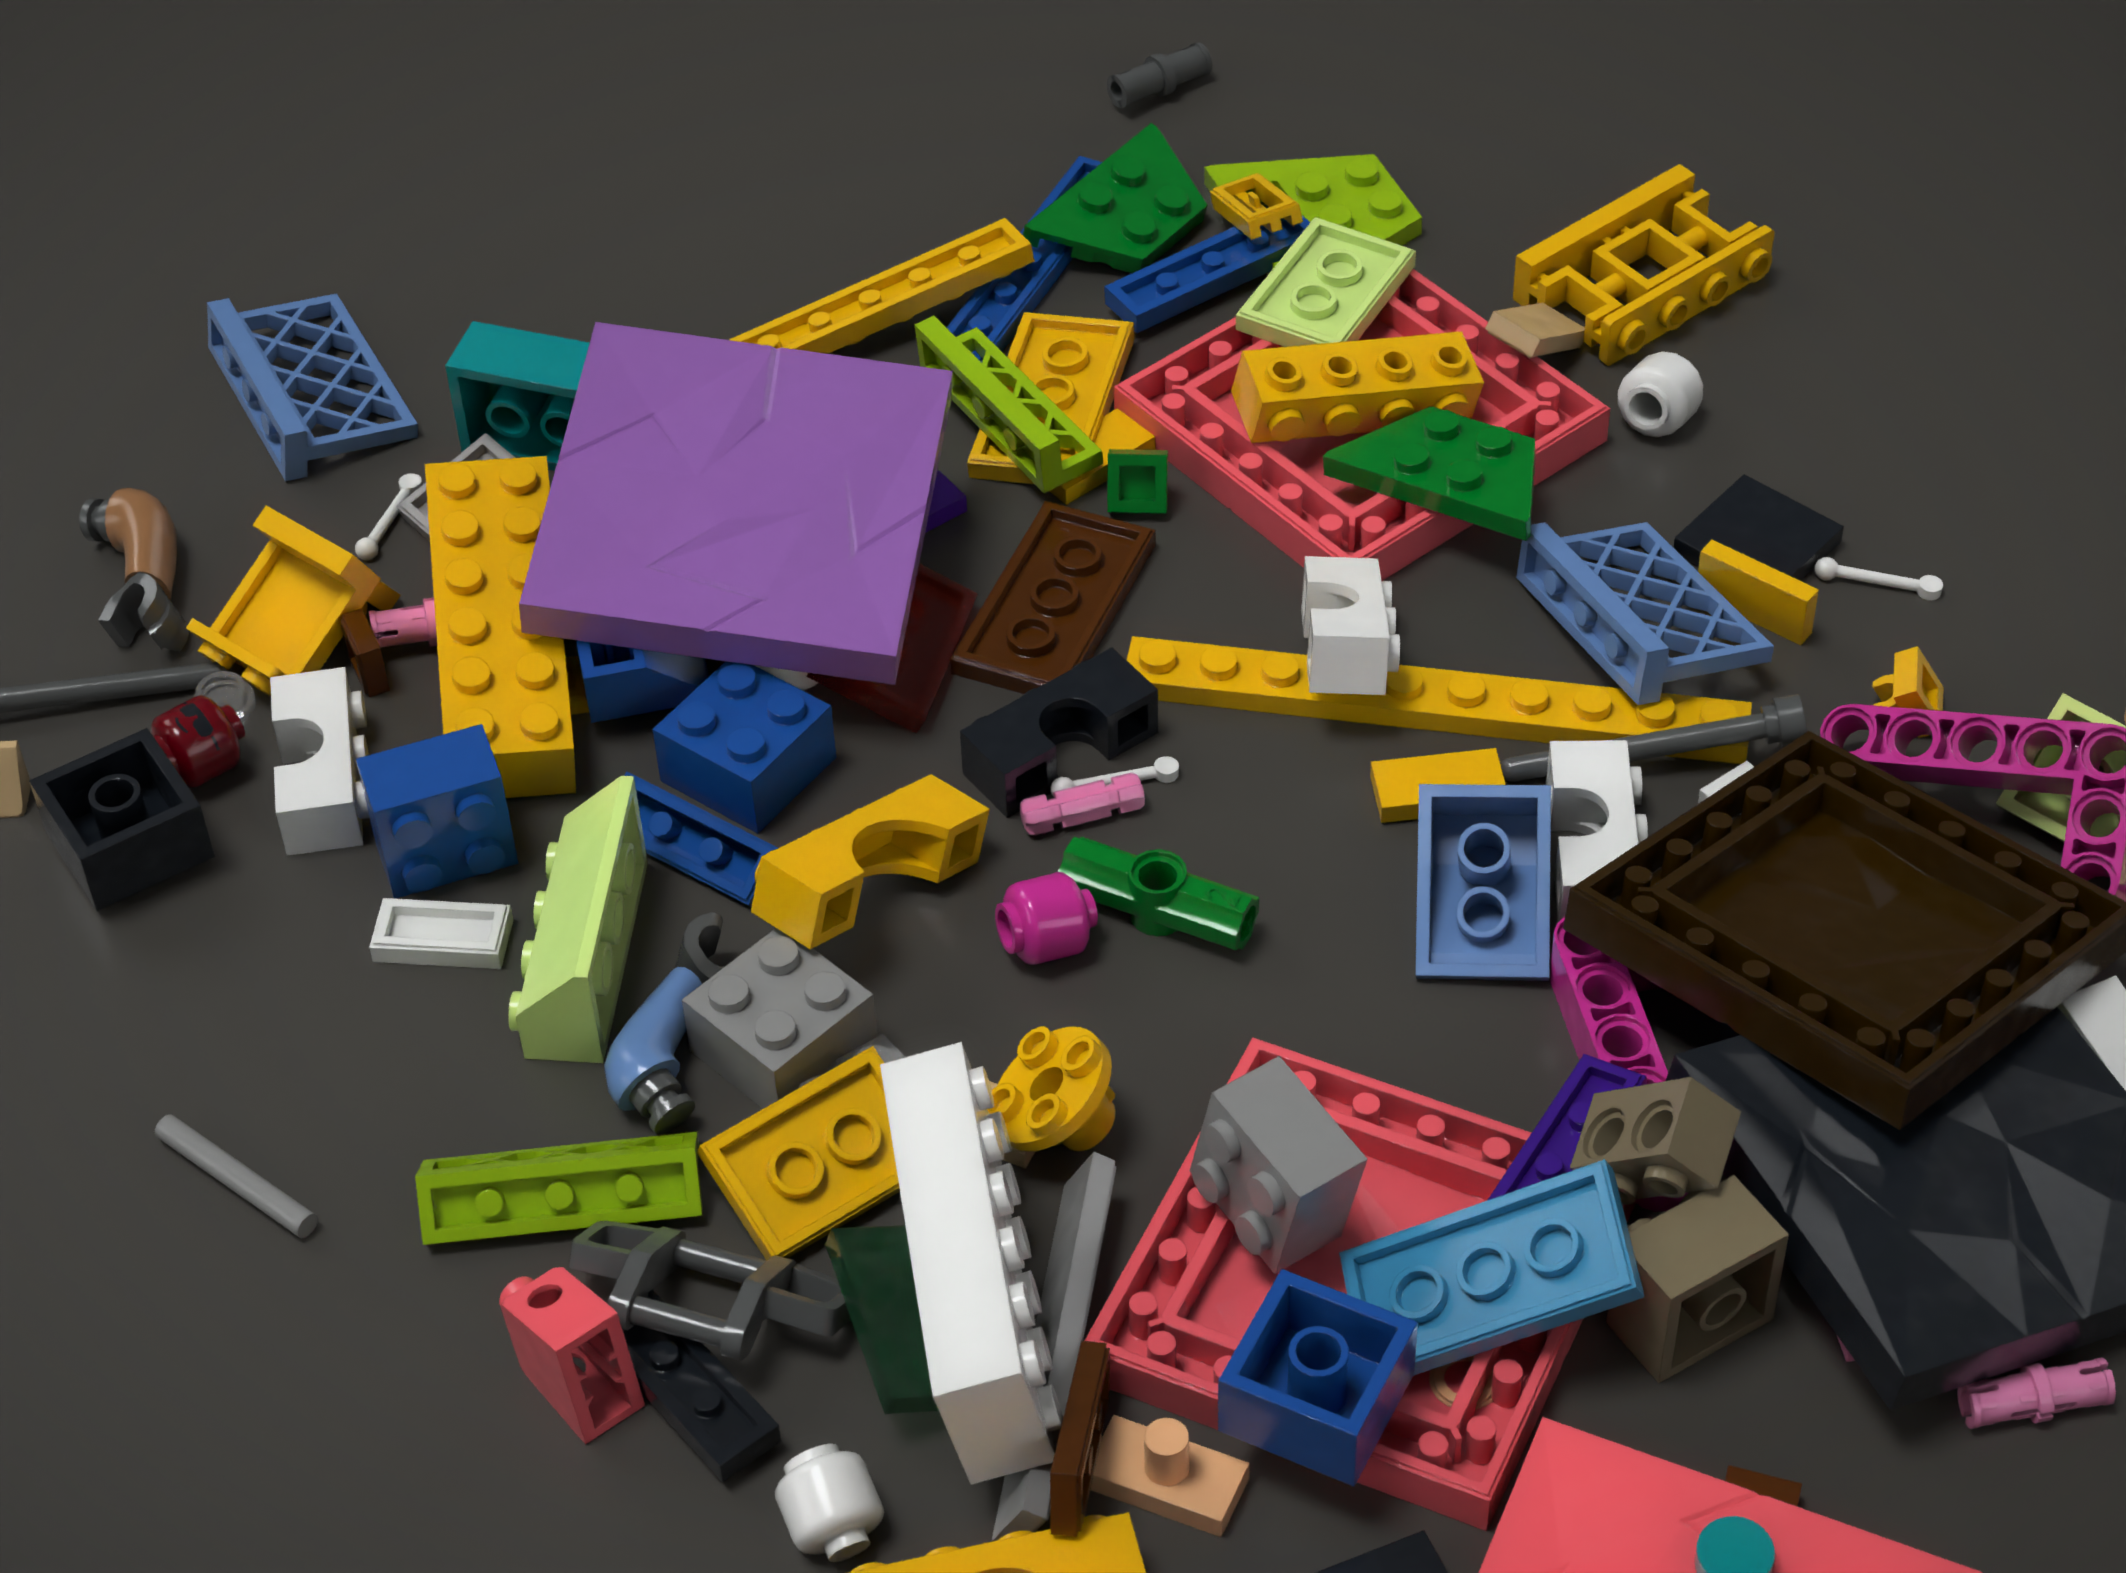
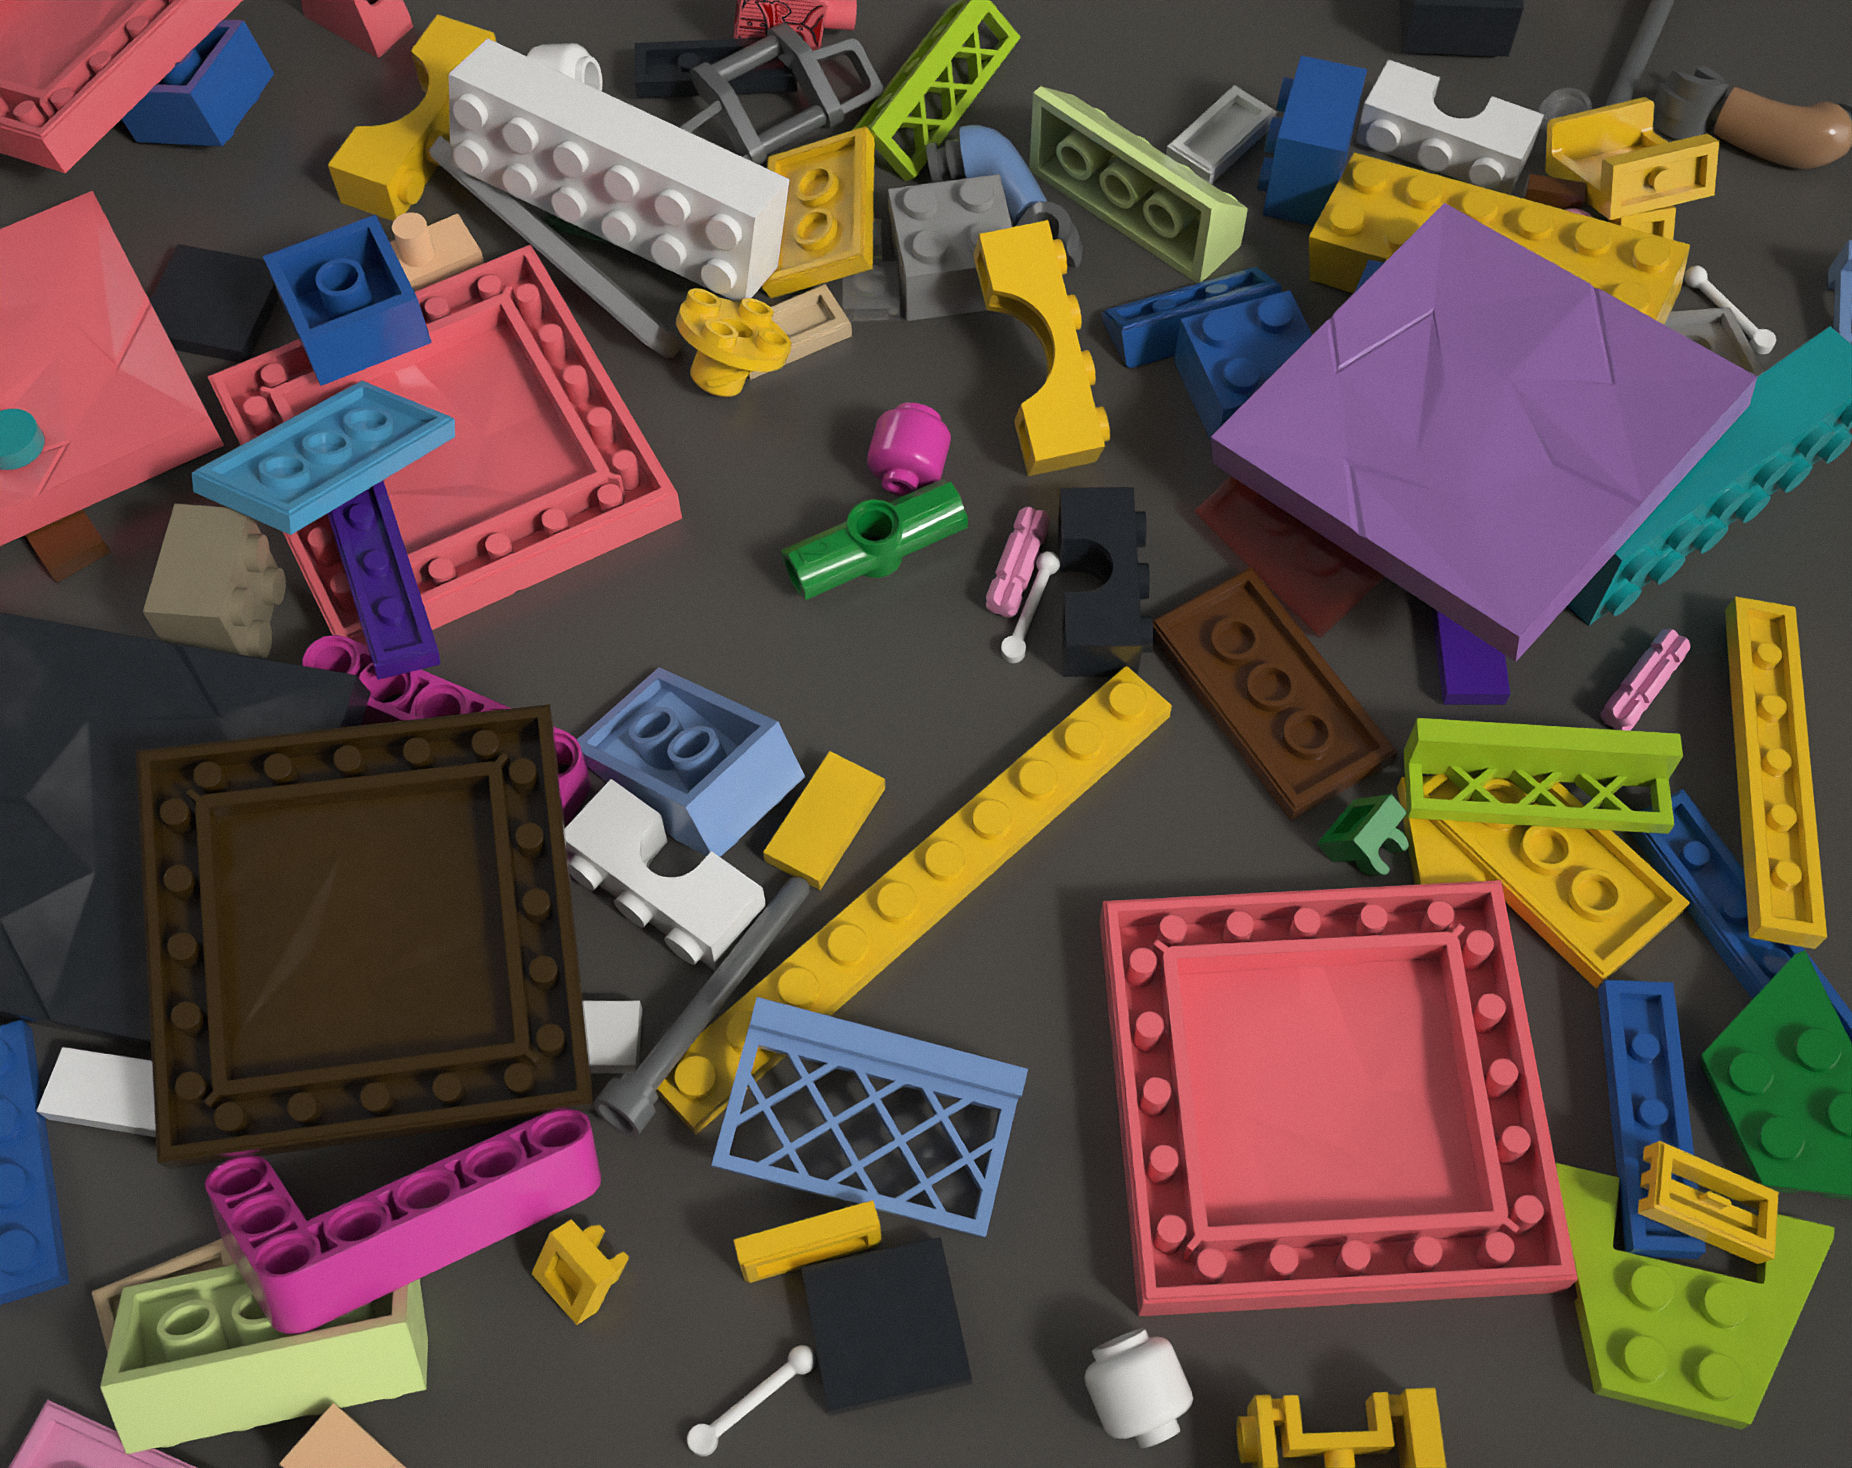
camera: 125 degrees right, 15 degrees up
dark red head [151,695,245,788] -> none
reddish brown tile [1050,1341,1110,1537] -> none
light grey brick [1190,1056,1368,1274] -> none
yellow brick [1231,331,1484,443] -> none
yellowish green tile [1236,217,1416,347] -> none
white arch [1301,556,1400,695] -> none
green wing [1323,406,1536,541] -> none
tan tile [1485,303,1585,358] -> none
dark tan brick [1570,1077,1741,1205] -> none

